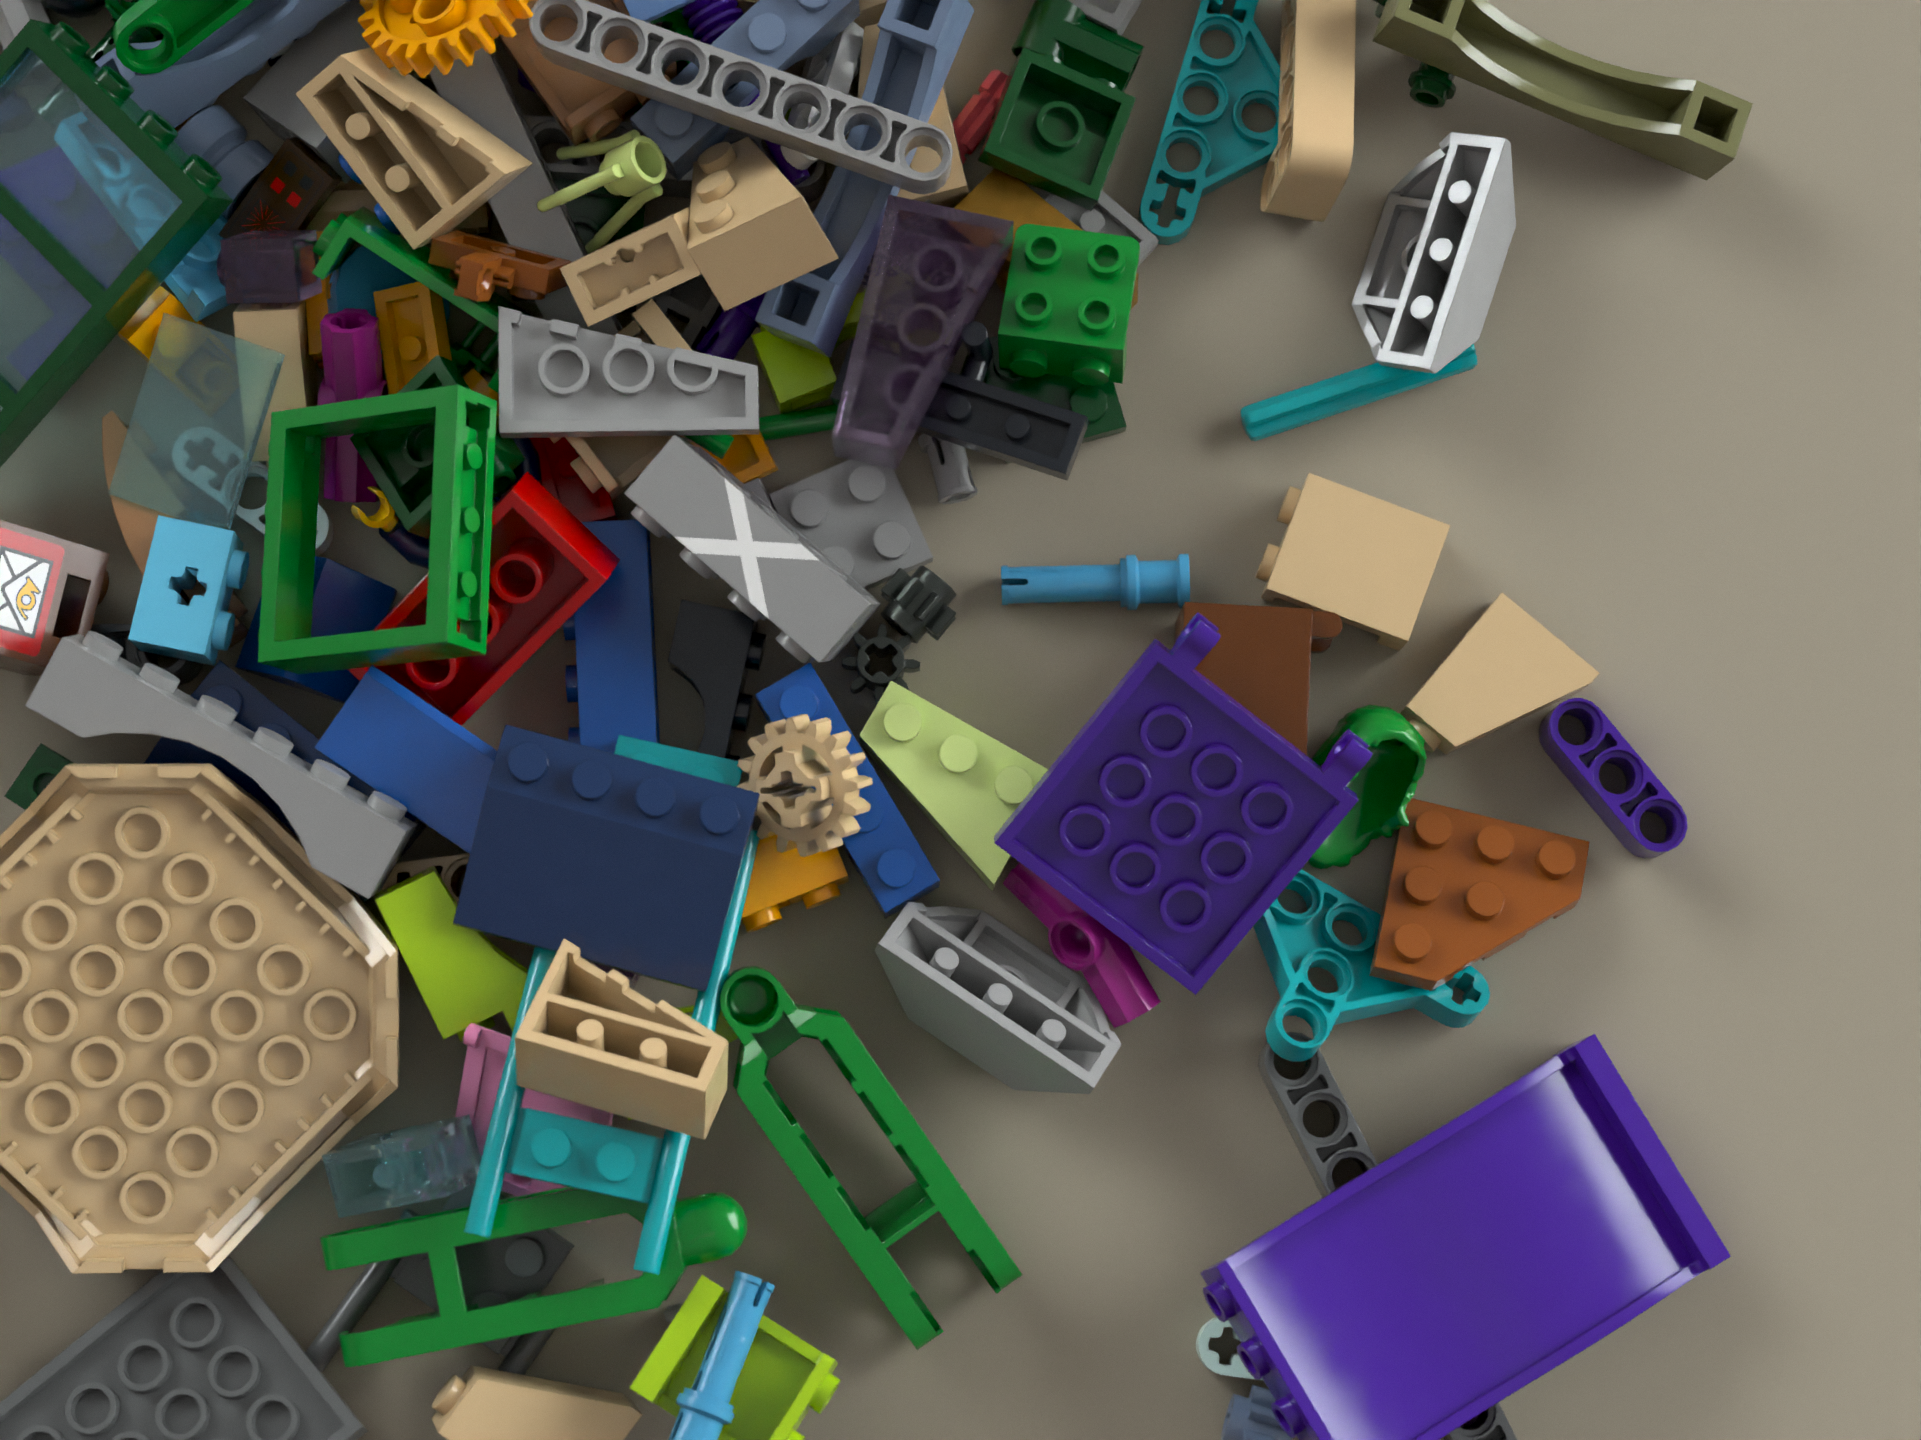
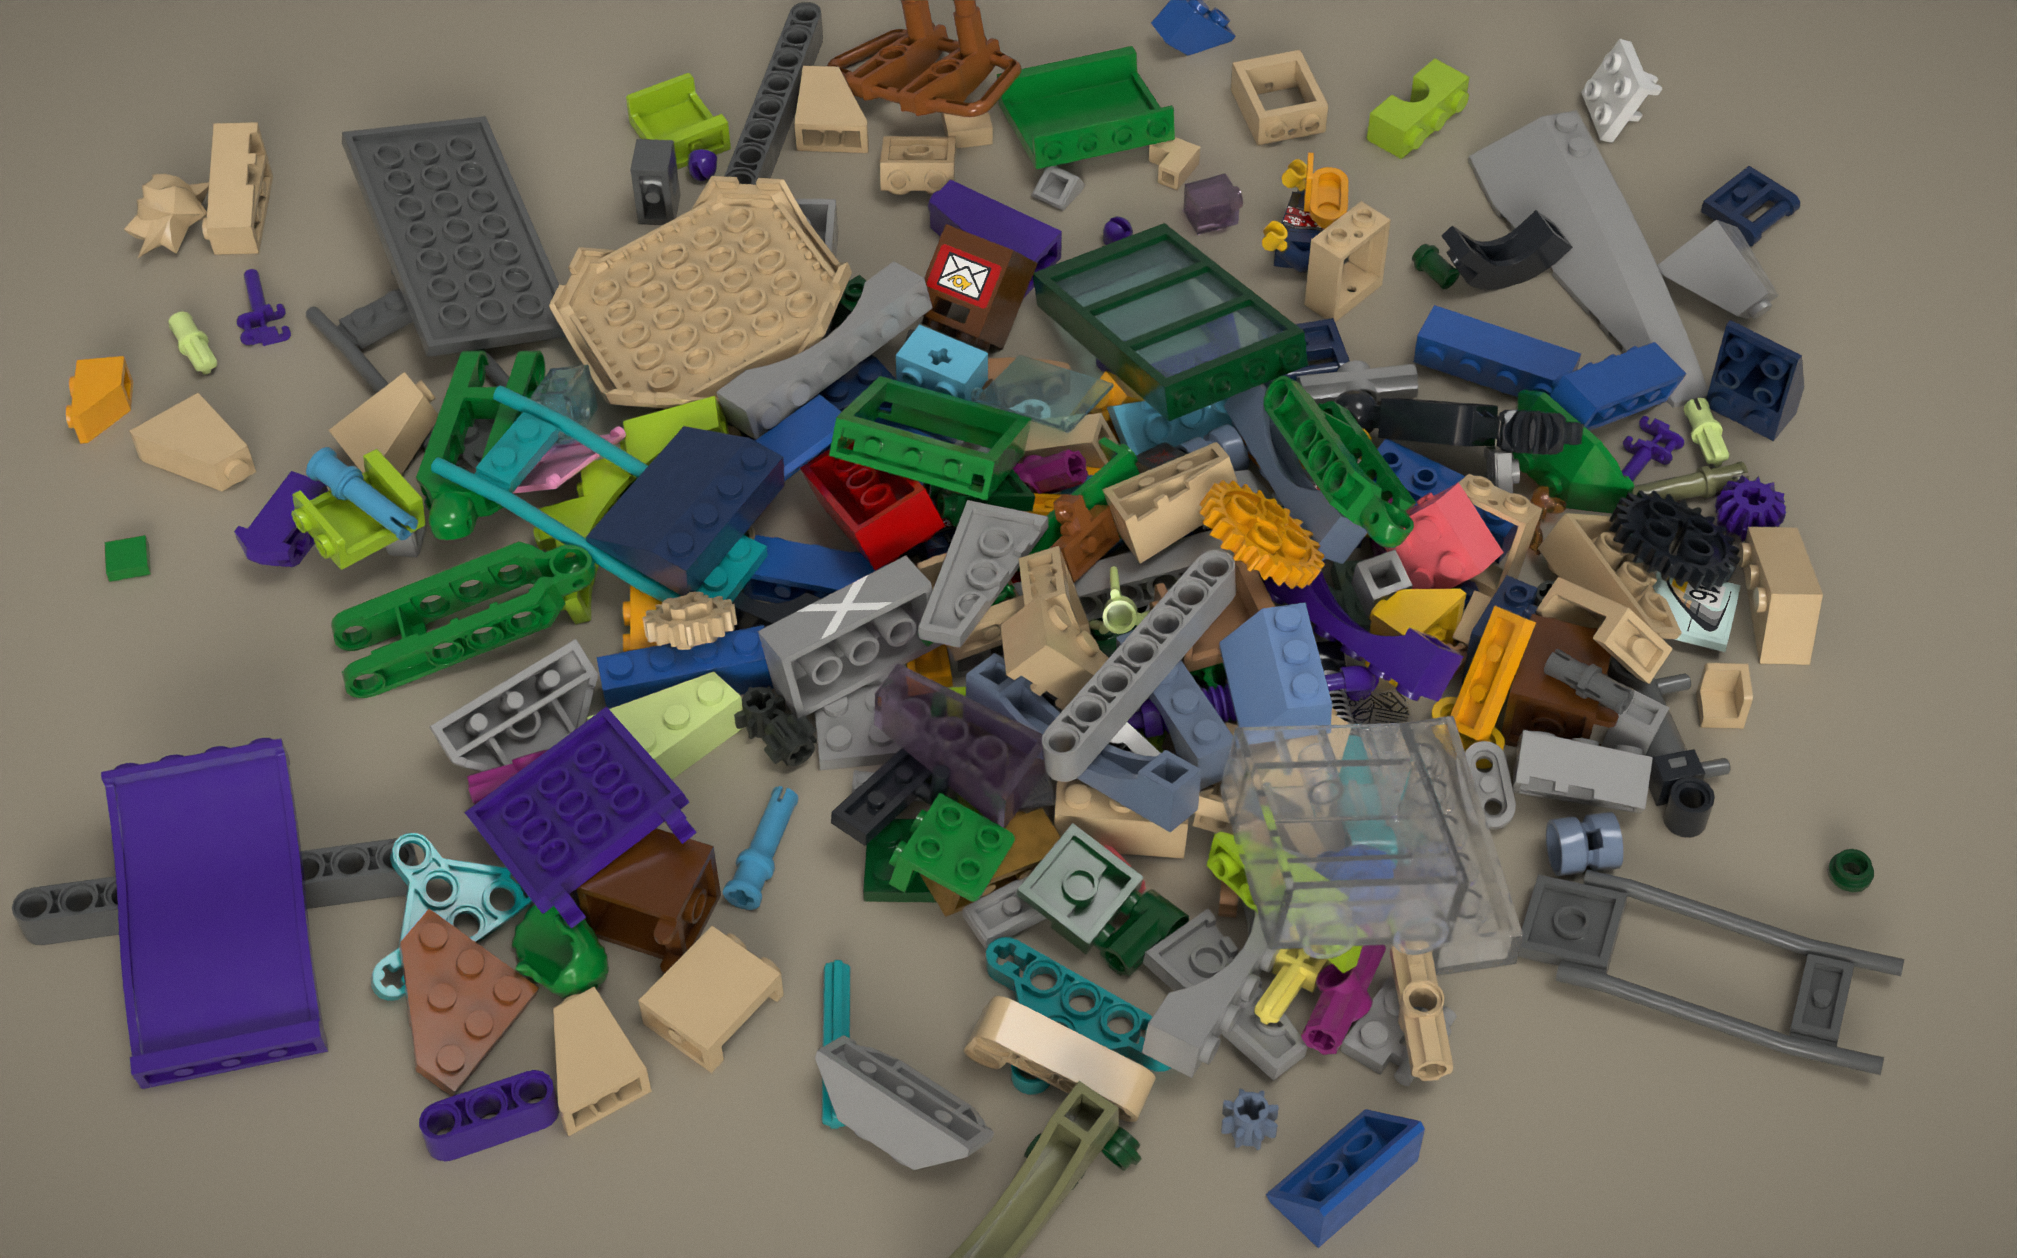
camera: 115 degrees right, 30 degrees down
clear purple brick [217,230,322,304] -> none
tan wedge [515,939,728,1140] -> none

